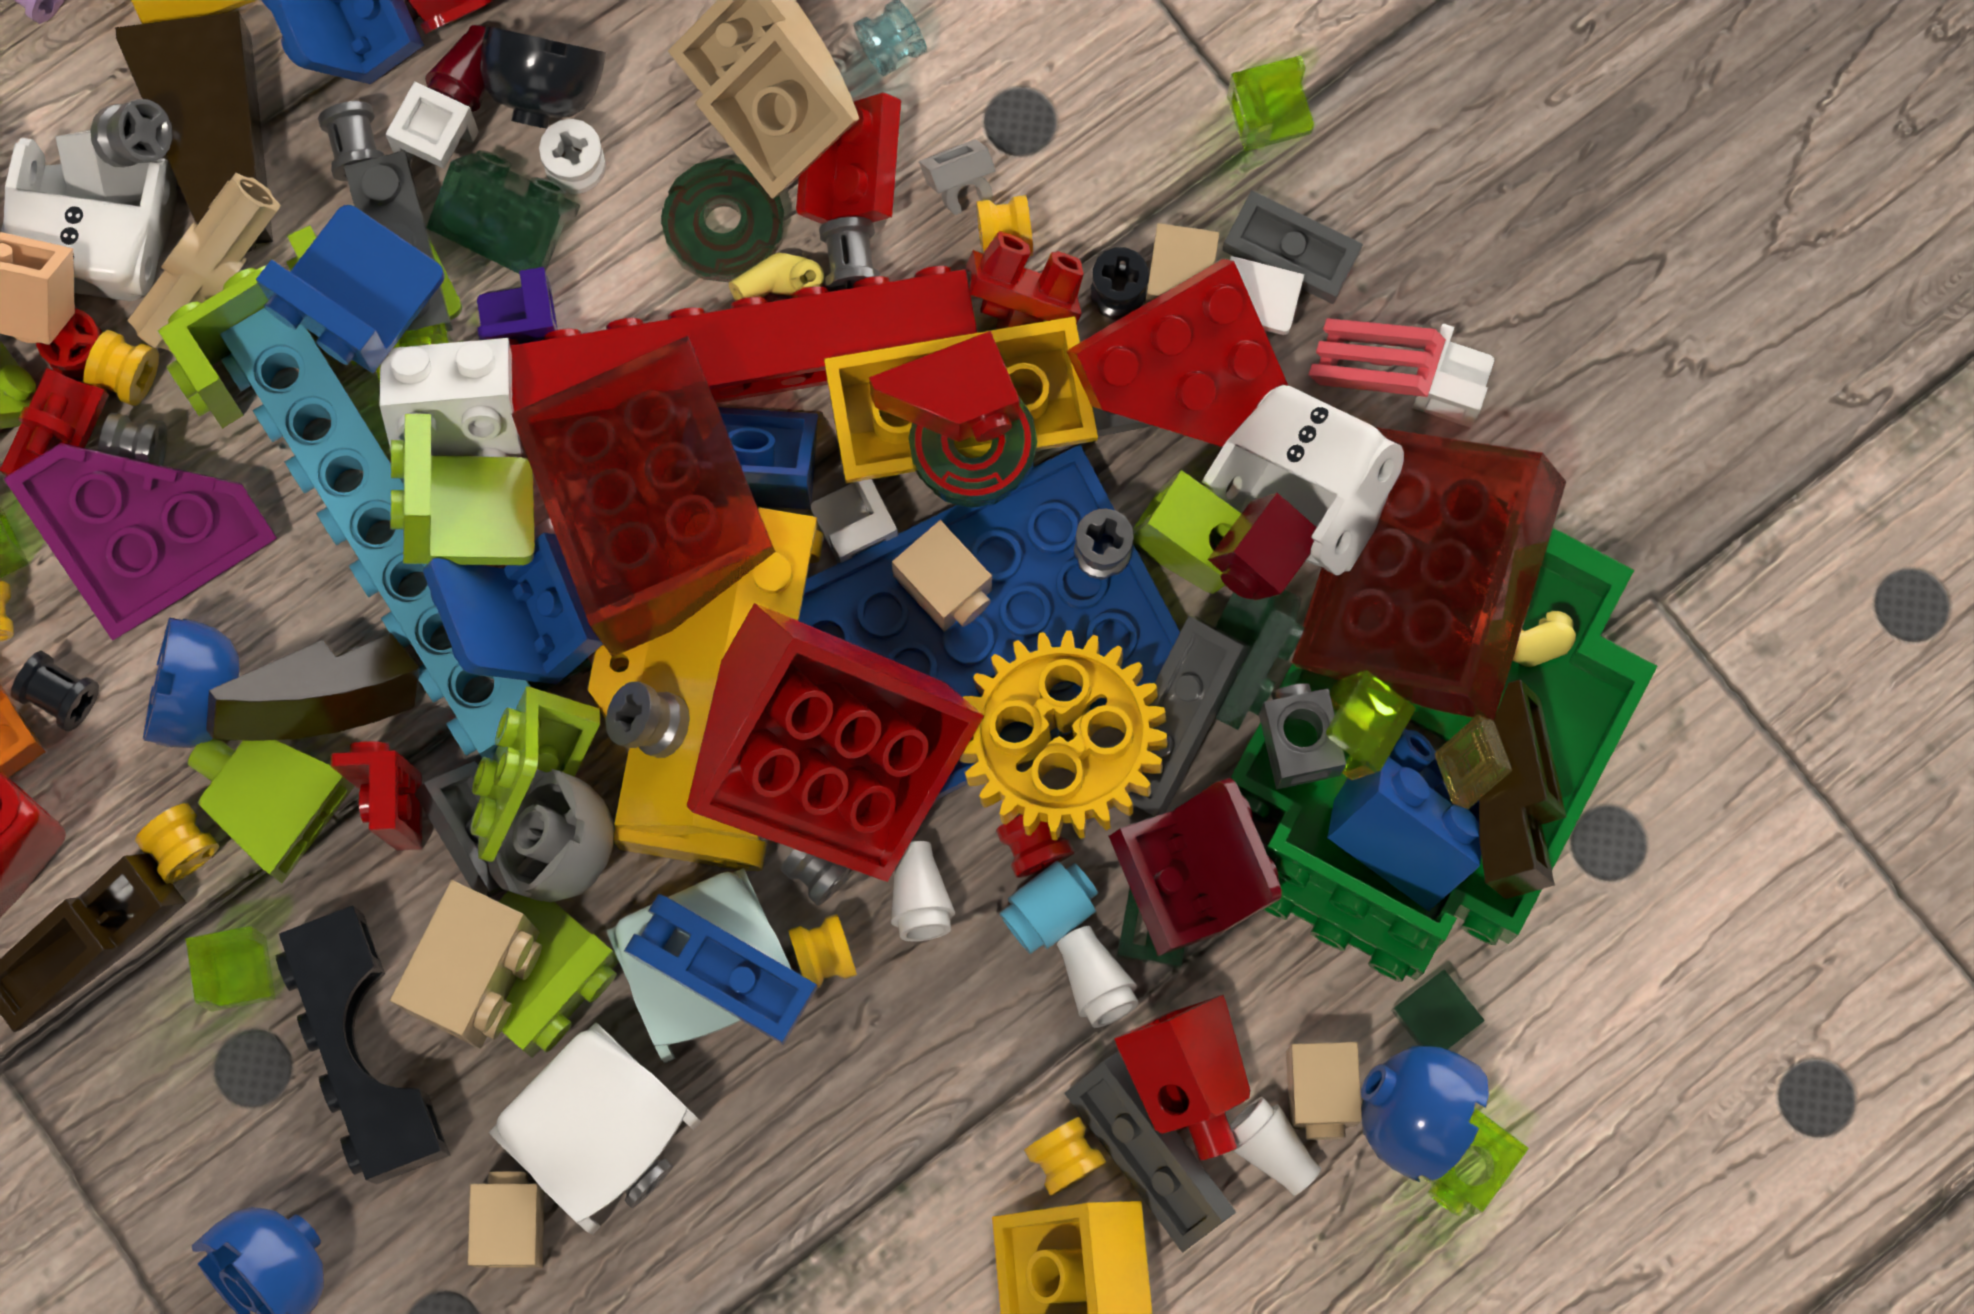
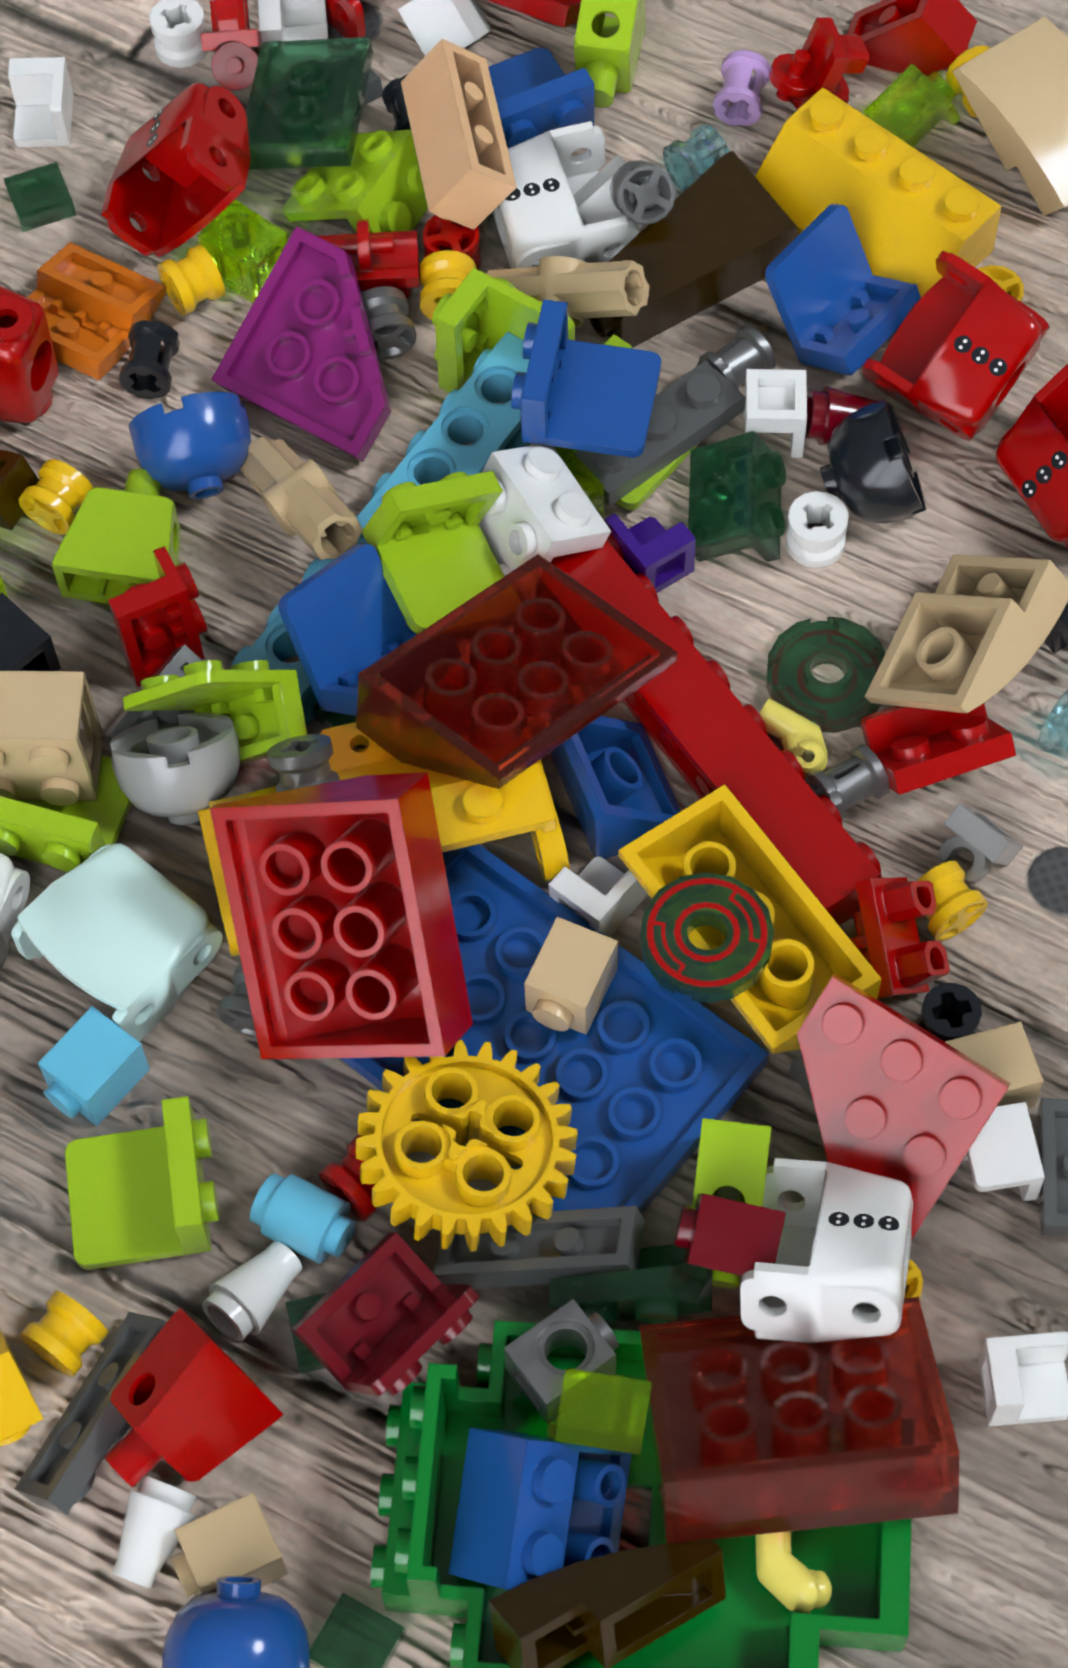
camera: 70 degrees right, 15 degrees down
dark brown slope [206,633,420,741] -> none
blue plate [624,894,818,1045] -> none
yellow wheel [788,914,857,988] -> none
red slope [869,331,1020,442] -> none
white cone [891,841,955,941] -> none
flat silver bush [1074,508,1134,580] -> none
coral tile [1308,318,1446,397] -> none
clear yellow tile [1434,715,1512,809] -> none
none -> medium azure brick [38,1006,150,1126]
none -> lime bracket [65,1096,220,1270]
none -> tan piece [241,436,363,560]
none -> clear light blue wheel [663,124,730,192]

